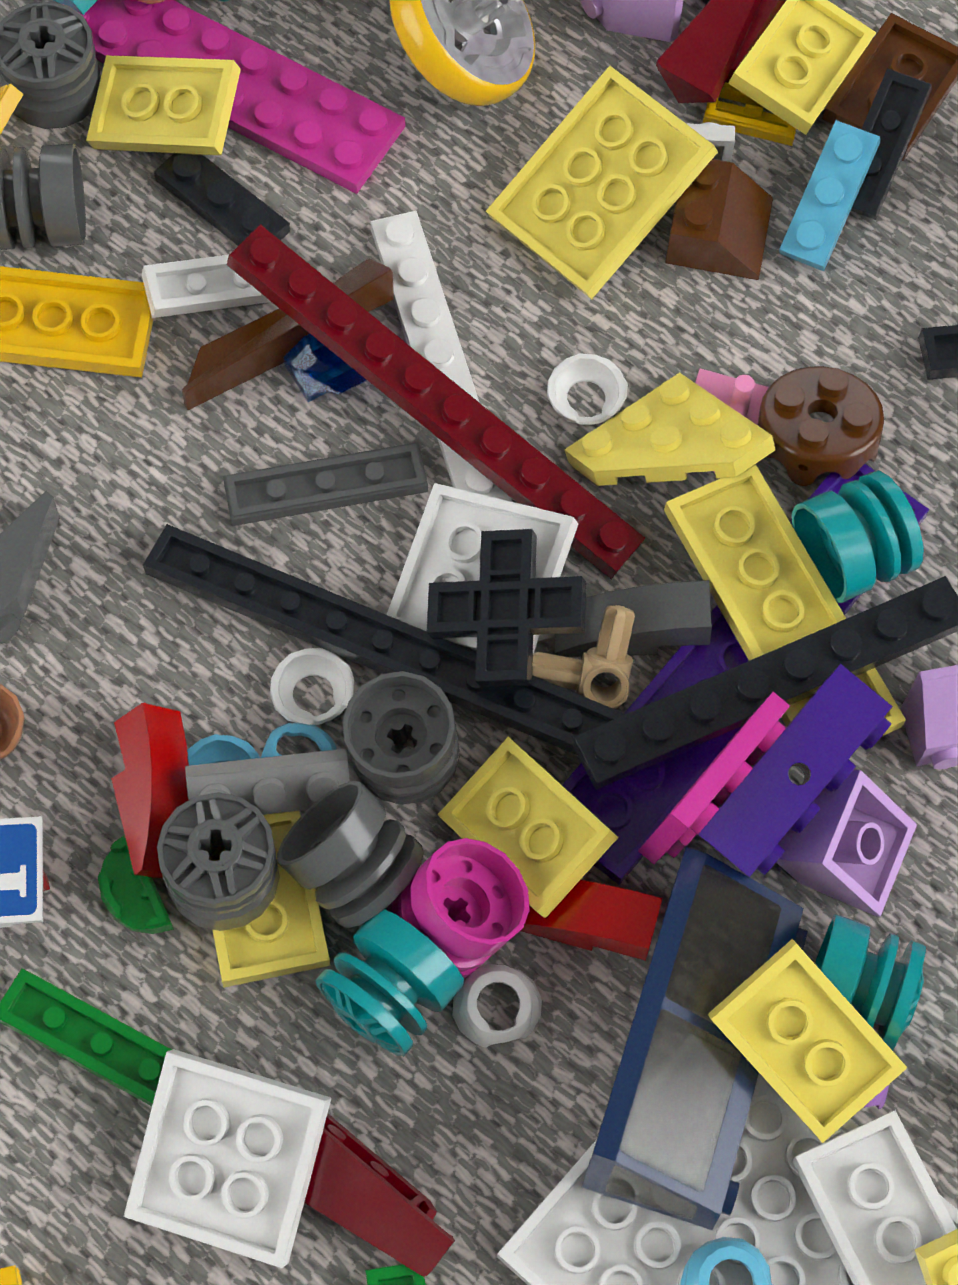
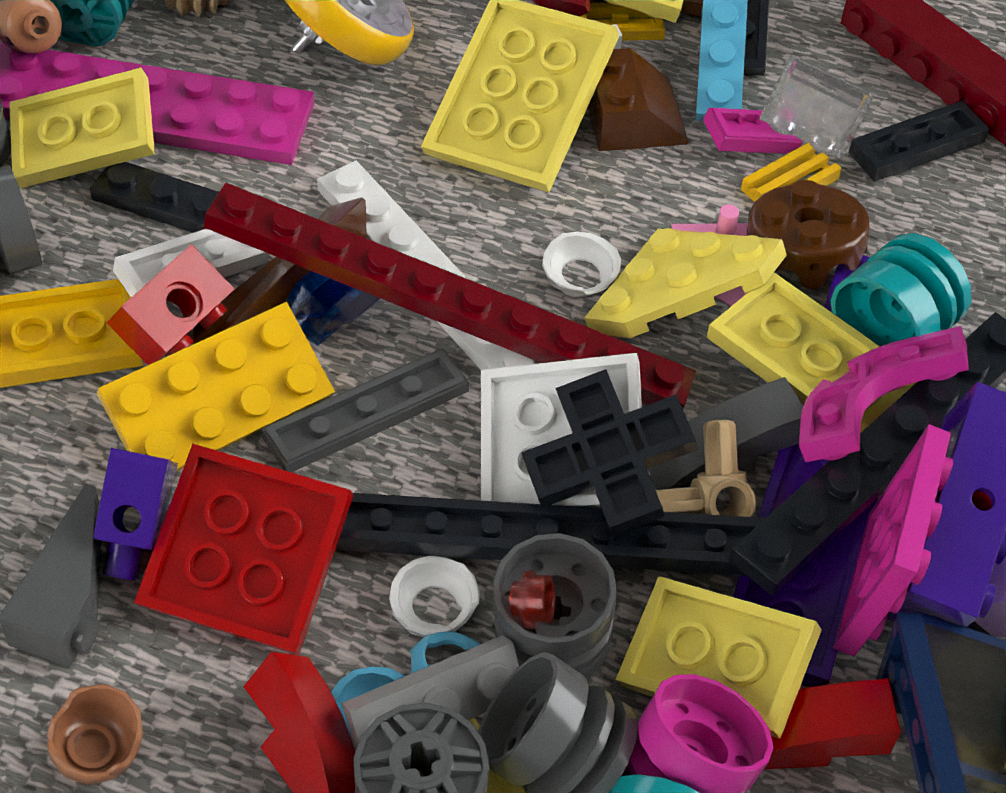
camera: 20 degrees left, 15 degrees down
none -> dark purple torso [94,448,178,581]
none -> yellow plate [97,302,335,472]
none -> brick [107,244,235,365]
none -> red plate [134,443,354,655]
none -> clear red plate [509,570,555,629]
none -> dark pink plate [703,108,803,154]
none -> yellow tile [741,142,842,202]
none -> clear slope [759,55,874,159]
none -> dark pink plate [799,326,969,463]

